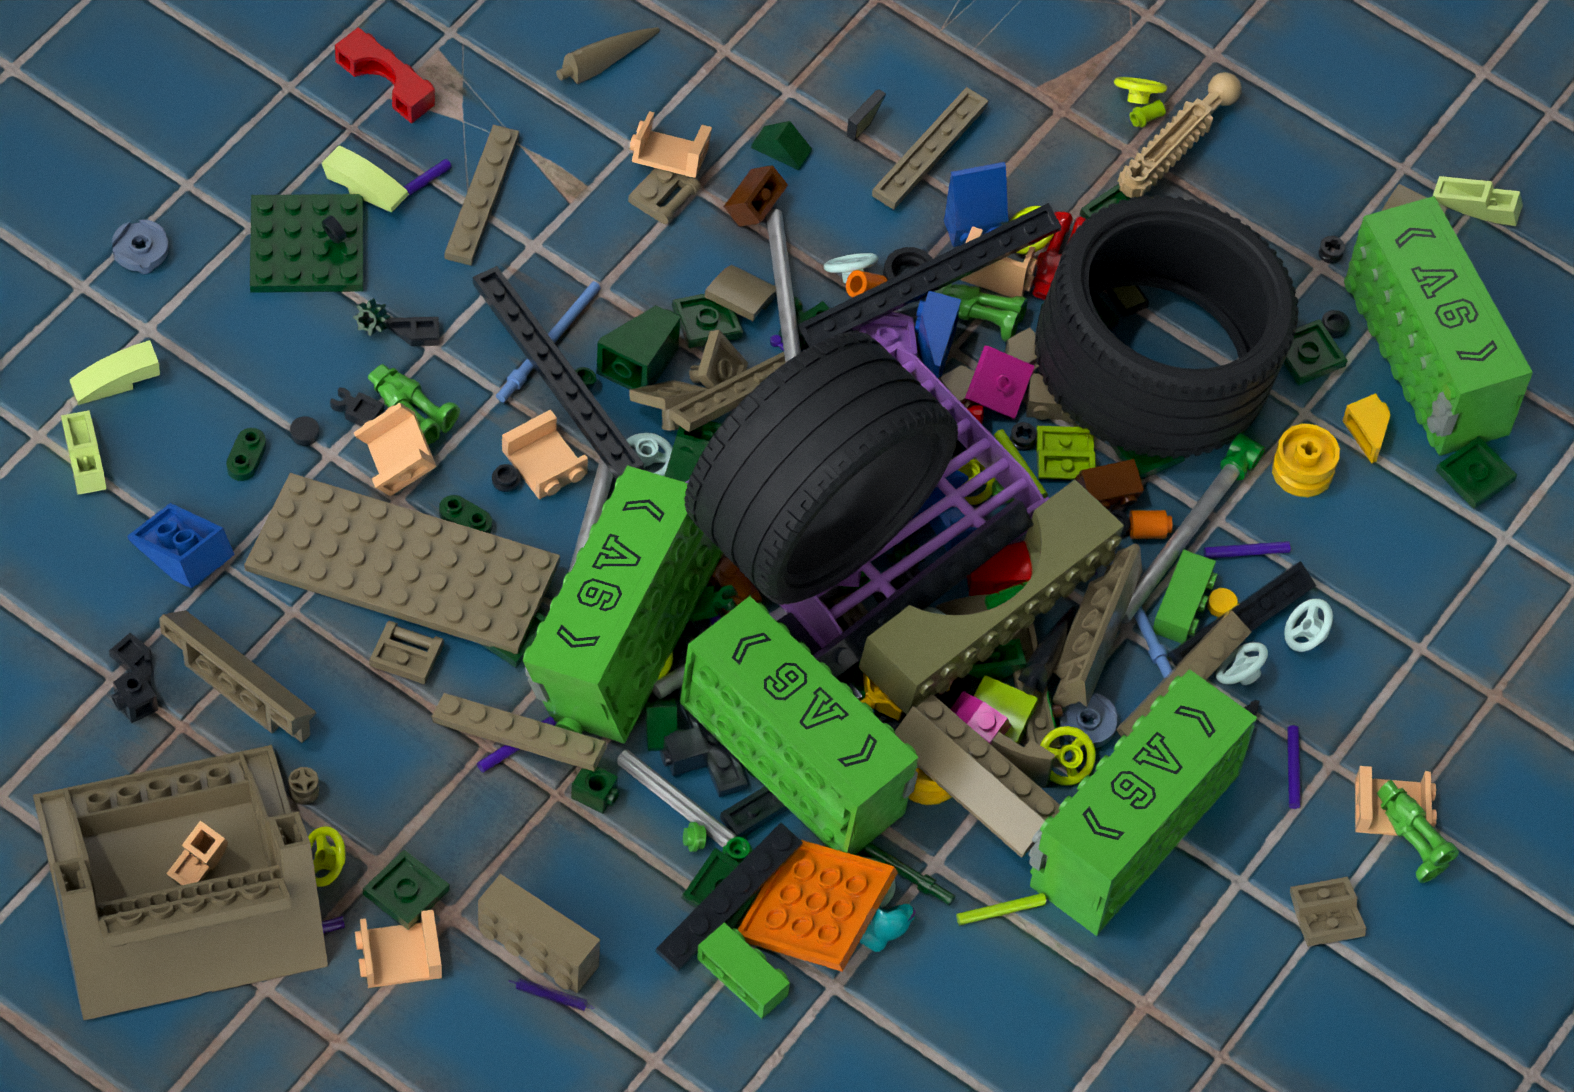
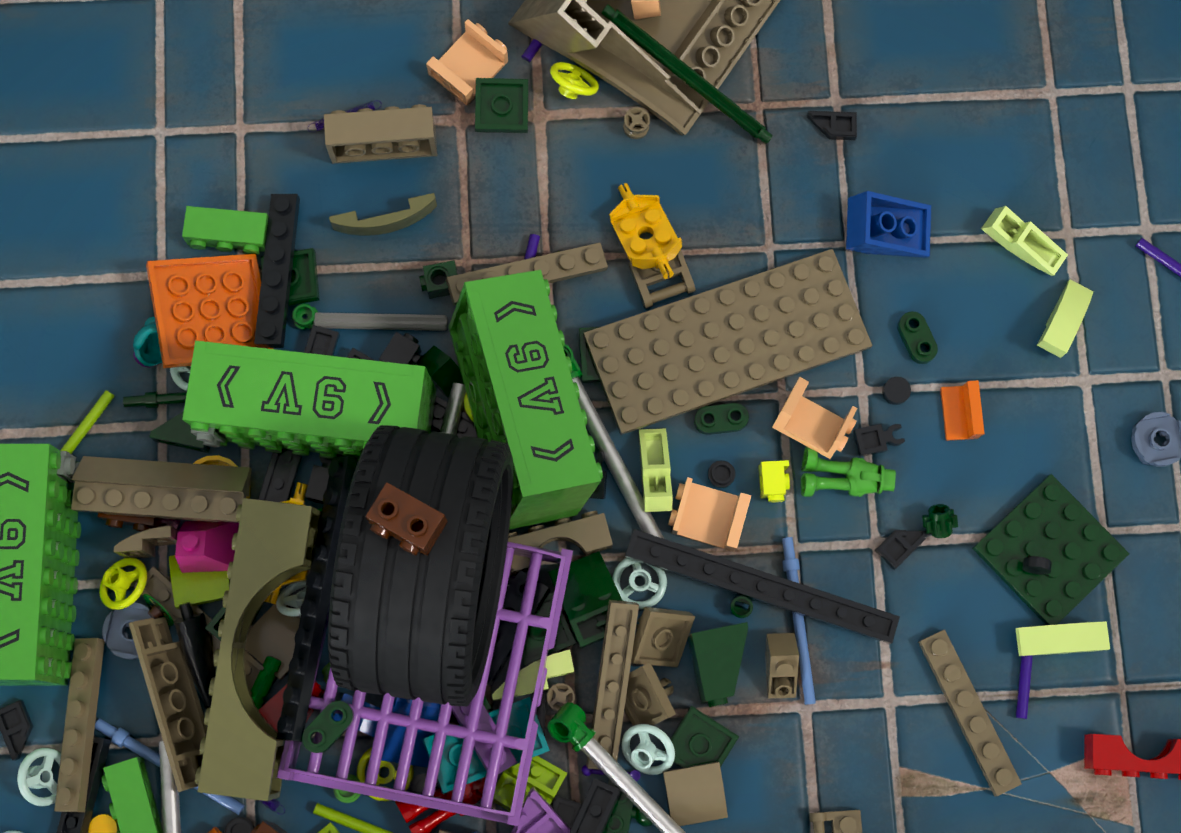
camera: 140 degrees right, 20 degrees up
black brick [111,669,158,723] -> none
dark tan slope [159,610,317,743] -> none
bright green plate [683,822,706,852] -> none
none -> dark green slope [149,411,210,453]
none -> dark green plate [302,701,354,753]
none -> olive slope [329,193,437,236]
none -> reddish brown brick [365,482,448,556]
none -> dark green piece [601,4,773,144]
none -> yellow plate [609,183,682,279]
none -> light aqua piece [621,724,675,775]
none -> yellowish green slope [639,428,673,512]
none -> neon yellow brick [758,460,790,503]
none -> dark tan slope [765,633,799,699]
none -> orange panel [940,380,985,441]

